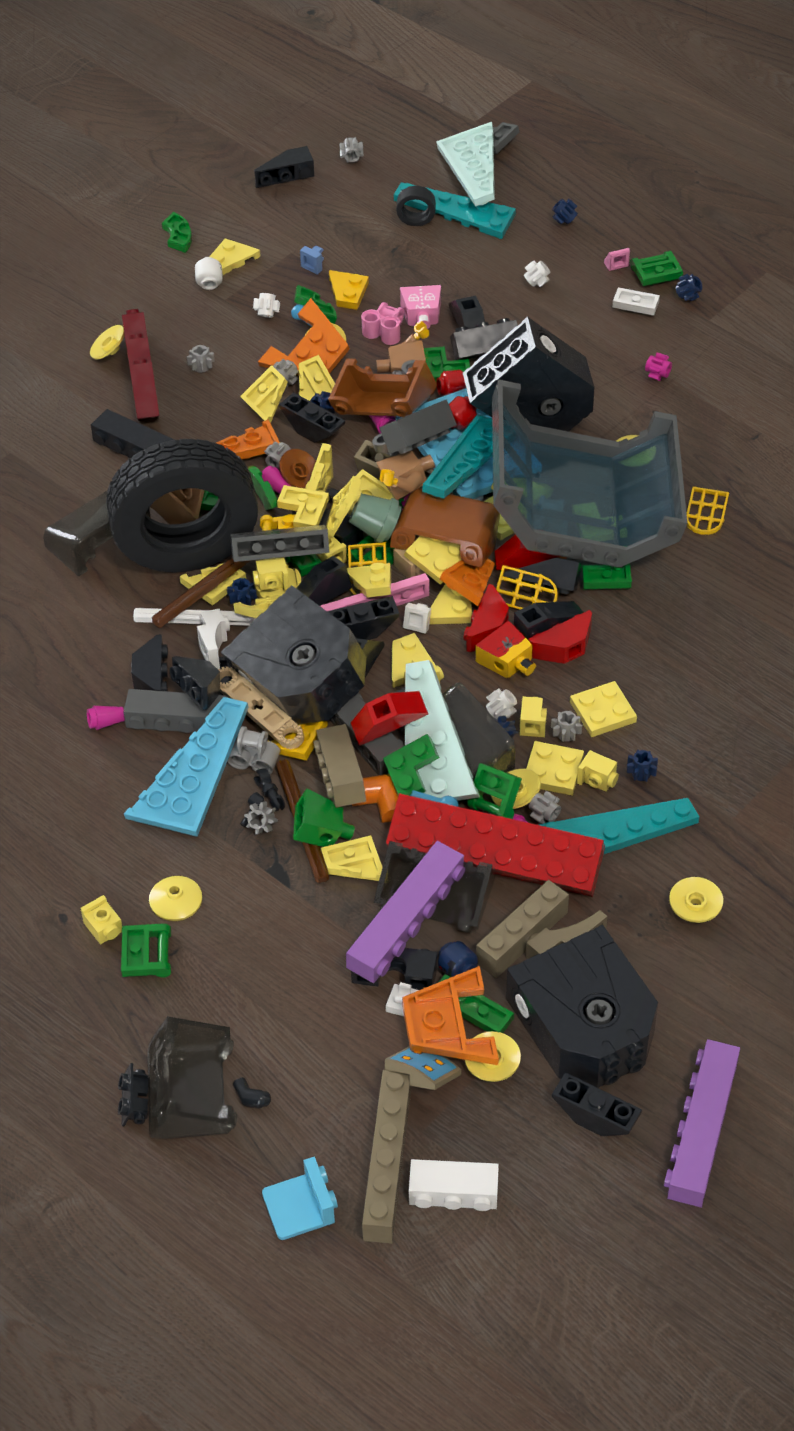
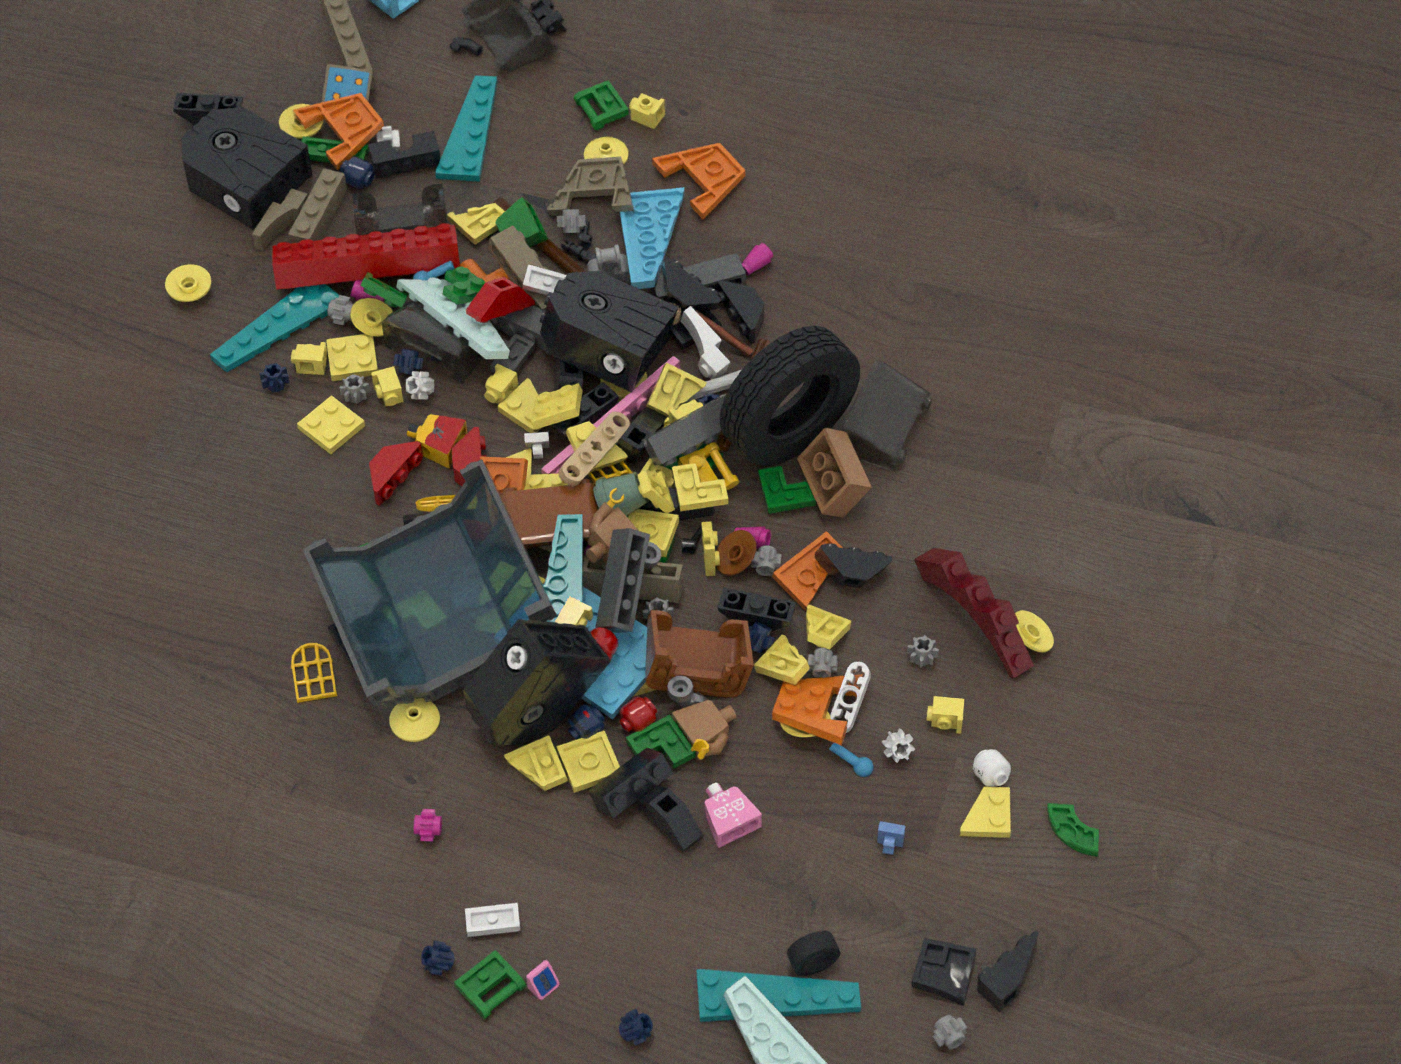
camera: 155 degrees right, 5 degrees up
black brick [91,409,174,458] -> none
green tile [248,466,278,510] -> none
green tile [294,285,337,324] -> none
yellow wing [329,270,369,310] -> none
medium lavender brick [346,841,465,984] -> none
bright pink piece [361,302,404,345] -> none
white brick [409,1159,499,1211] -> none
black slope [514,601,584,640] -> none
white gear [524,260,550,287] -> none
medium lavender brick [664,1039,740,1208] -> none
none -> teal wing [435,75,497,182]
none -> white plate [522,264,566,295]
none -> light yellow plate [531,383,582,430]
none -> dark tan wing [547,156,634,216]
none -> light yellow brick [555,597,593,627]
none -> tan piece [558,411,630,487]
none -> orange wing [652,143,746,219]
none -> copper bar [696,310,754,358]
none -> black slope [815,543,893,588]
none -> white beam [830,662,871,733]
none -> black plate [912,938,976,1006]
none -> light yellow brick [927,696,964,734]

